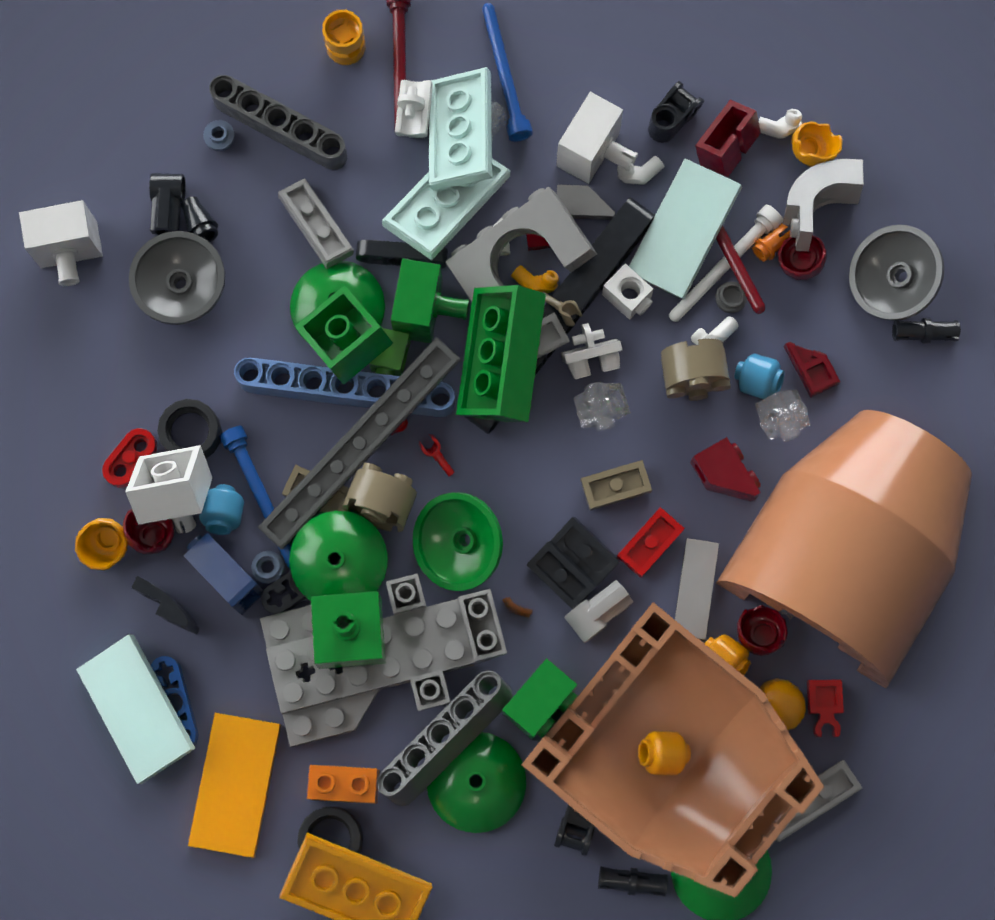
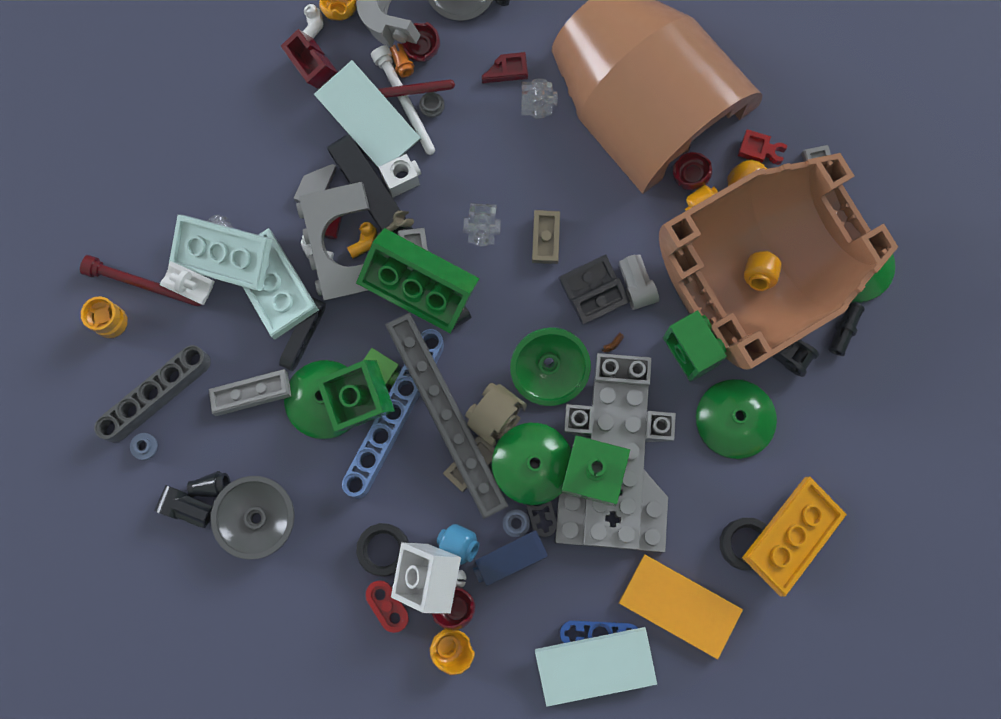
camera: 70 degrees left, 0 degrees up
white brick [19,200,103,286] -> none
black slope [131,576,200,635] -> none
blue piece [219,425,292,569] -> none
orange brick [307,765,380,804] -> none
dark grey beam [377,670,513,806] -> none
green brick [391,258,469,344] -> none
red hand [419,434,455,477] -> none
blue piece [482,3,533,142] -> none
white brick [557,92,638,184] -> none
white hips [561,323,623,379] -> none
white arm [617,156,664,185] -> none
red plate [617,507,685,578] -> none
black piece [648,81,704,143] -> none
dark tan brick [661,339,731,401] -> none
light grey tile [674,538,719,641] -> none
dark red slope [690,437,761,502] -> none
white arm [691,316,739,345] -> none
dark azure head [734,353,785,400] -> none

